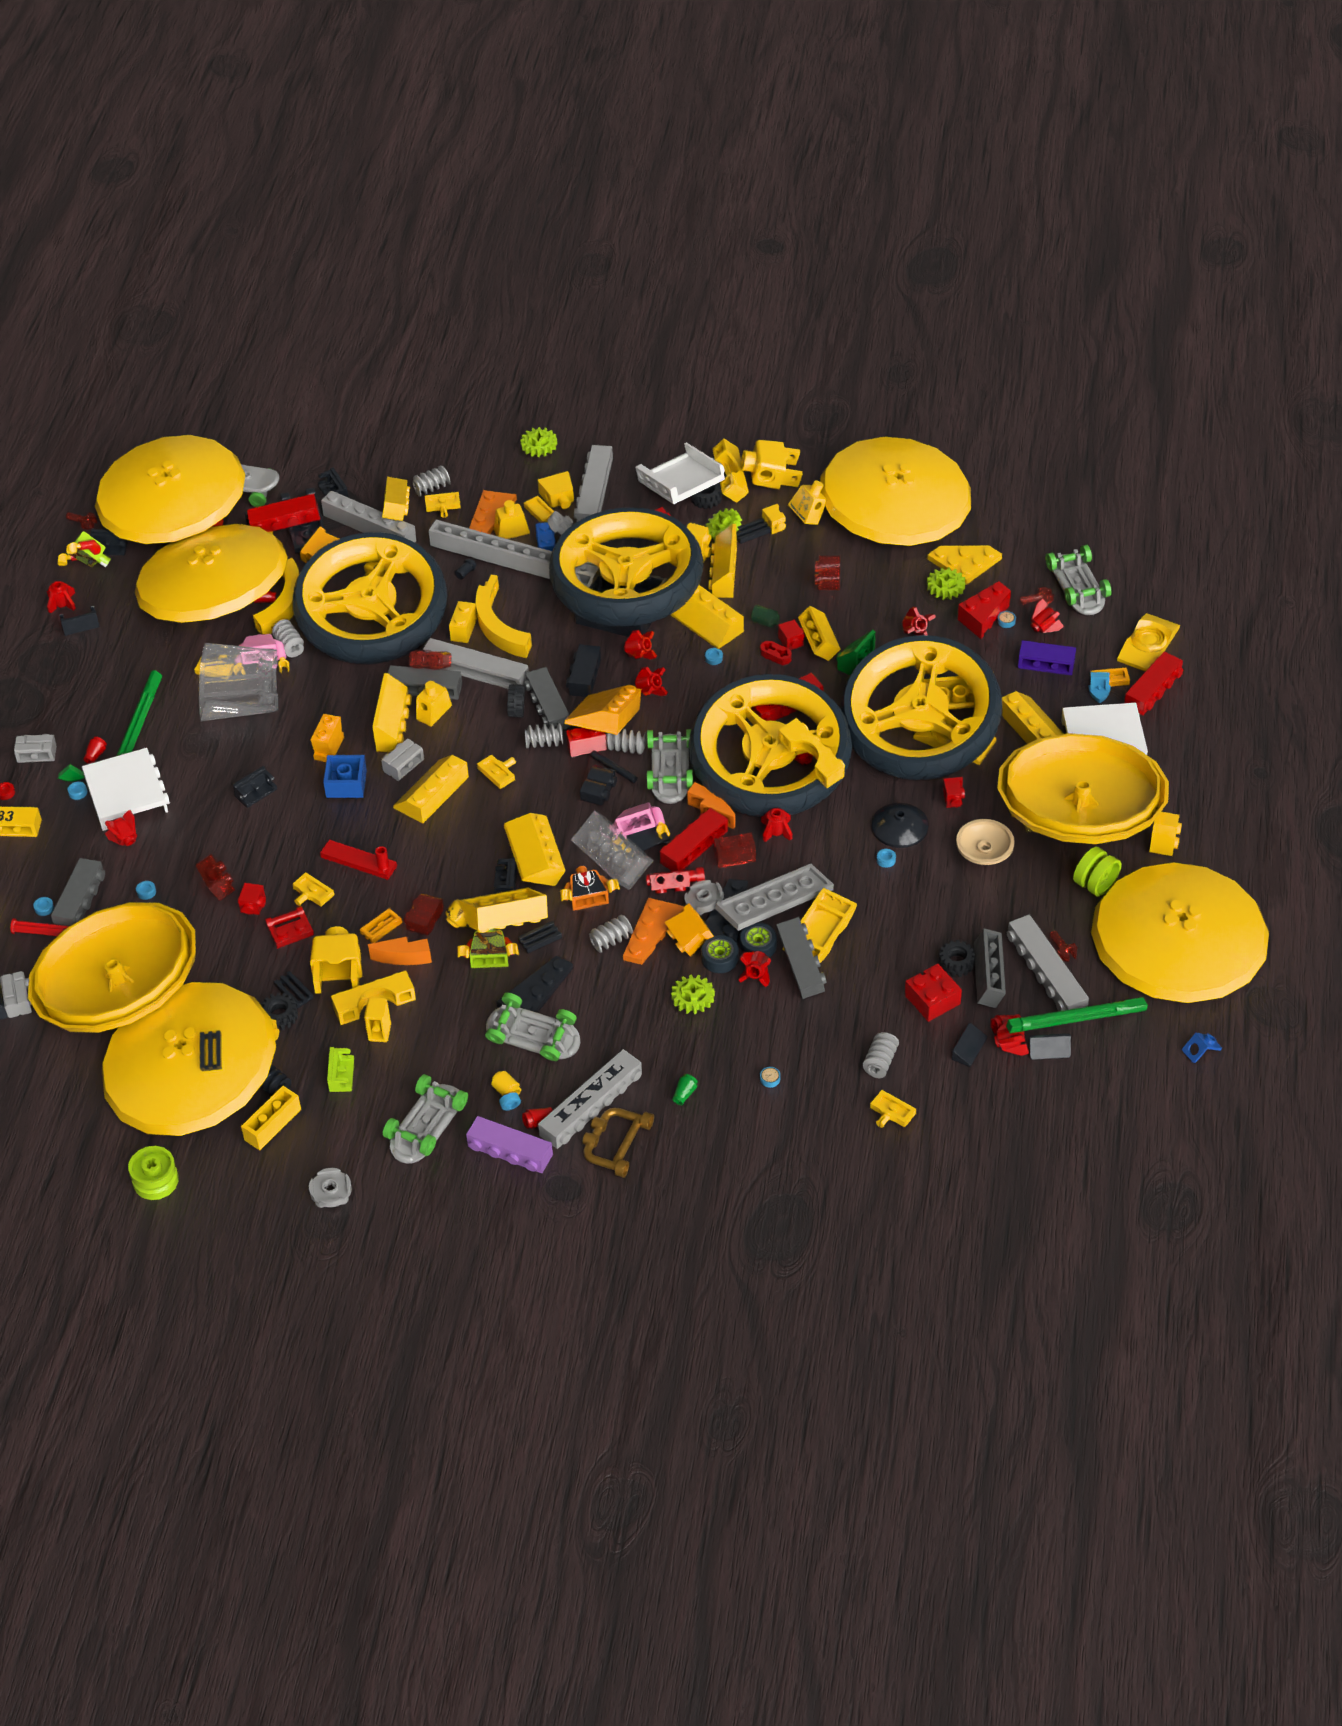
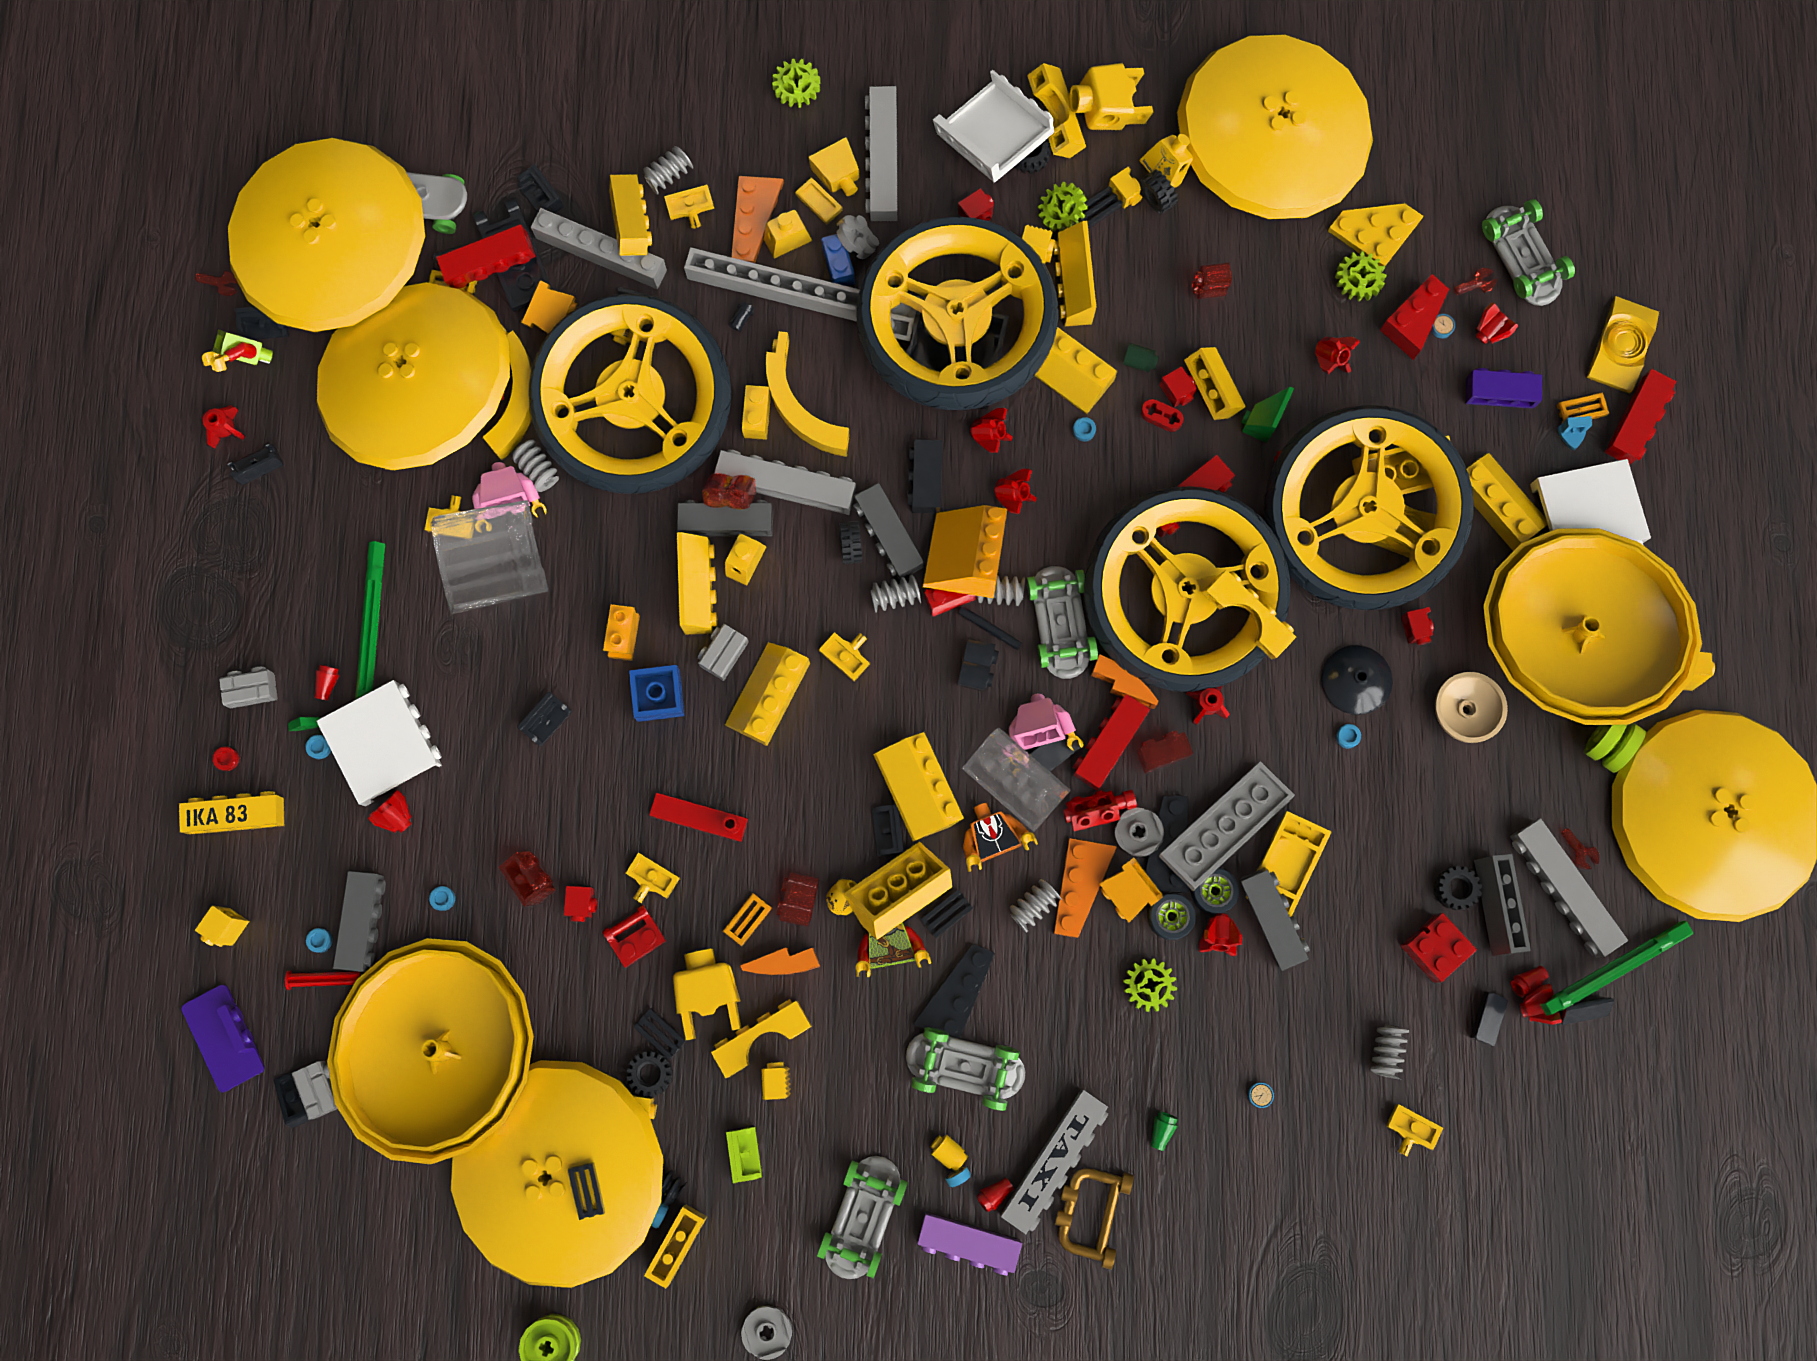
camera: 10 degrees left, 30 degrees up
blue bracket [1182,1033,1222,1063] -> none
none -> dark azure tile [651,1202,669,1229]
none -> black tyre [1139,169,1178,214]

